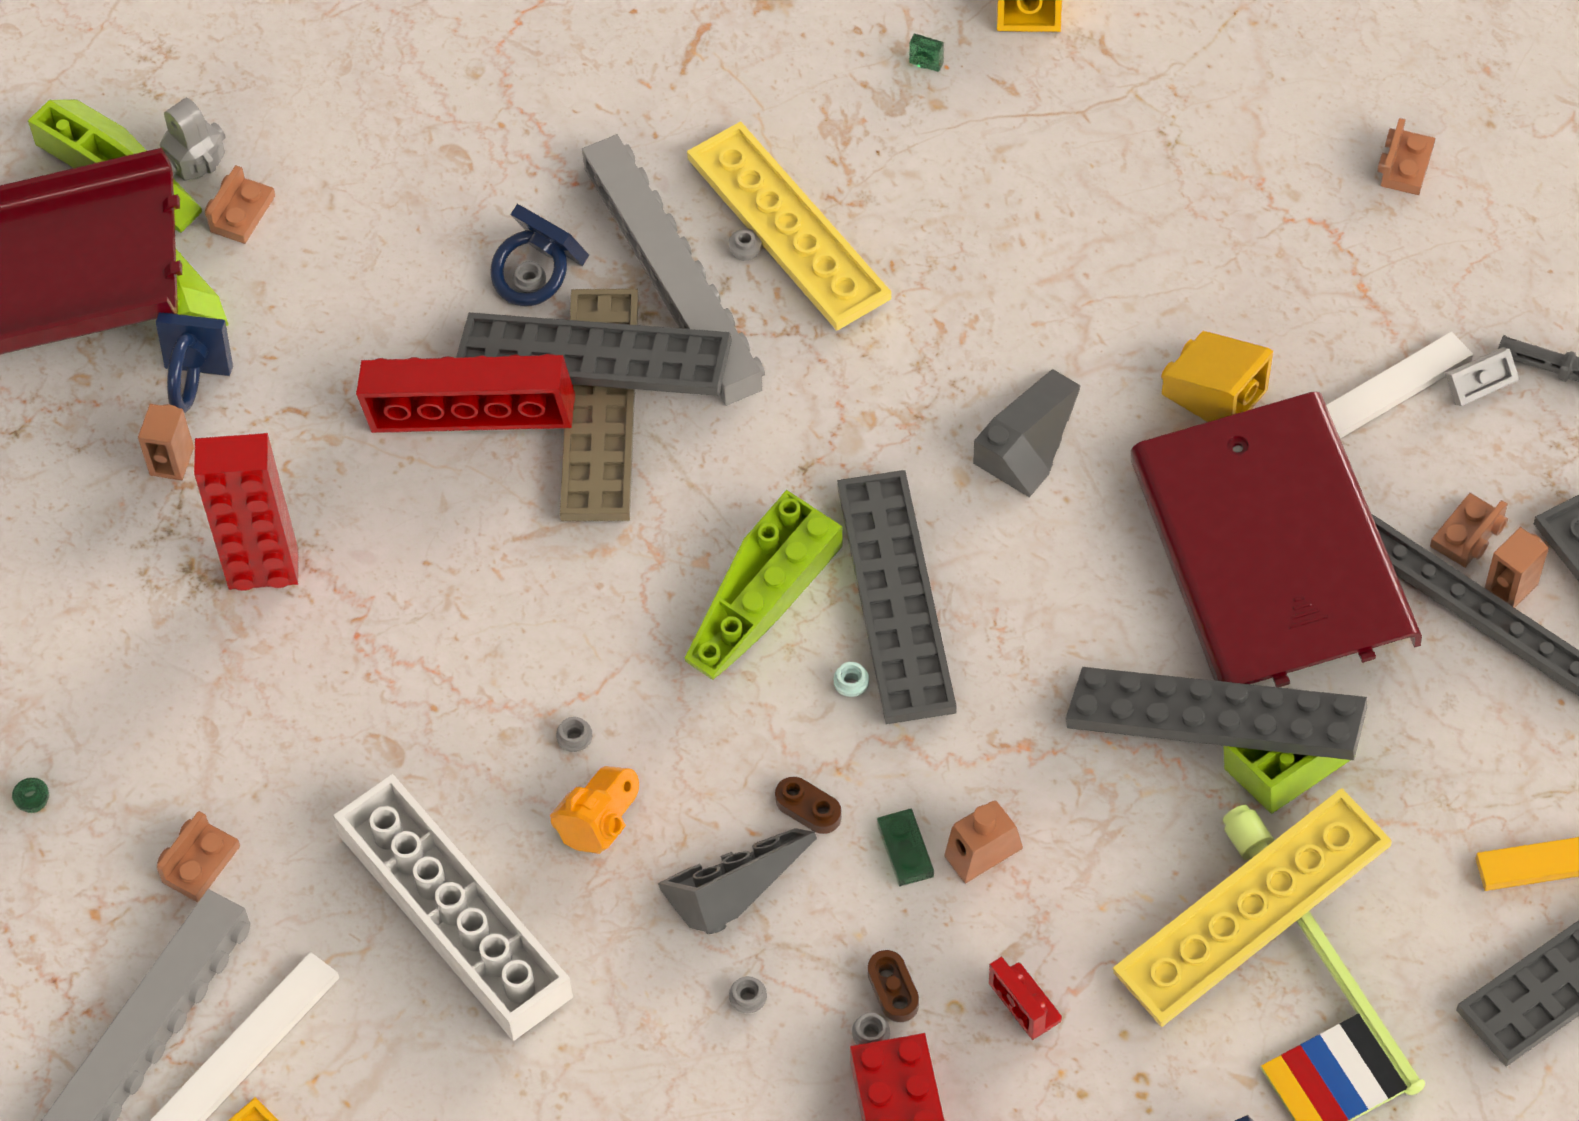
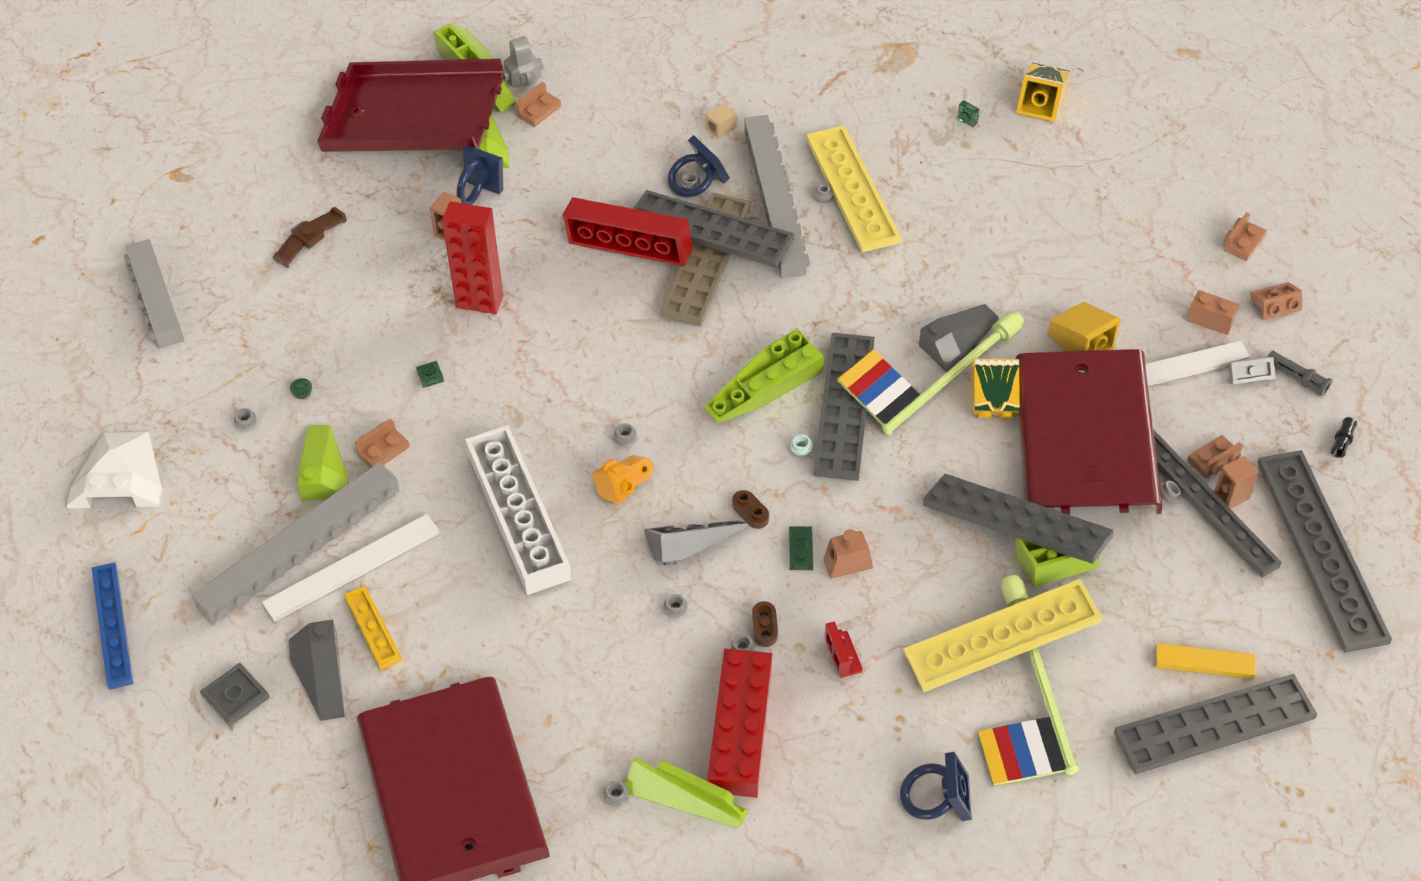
camera: 15 degrees right, 5 degrees down
none -> lime wedge [298,425,349,501]
none -> clear green plate [416,361,444,388]
none -> tan brick [705,103,737,139]
none -> flag [837,311,1024,435]
none -> slope [970,359,1020,419]
none -> light grey plate [1160,481,1181,503]
none -> nougat brick [1187,290,1239,335]
none -> nougat bracket [1250,282,1302,320]

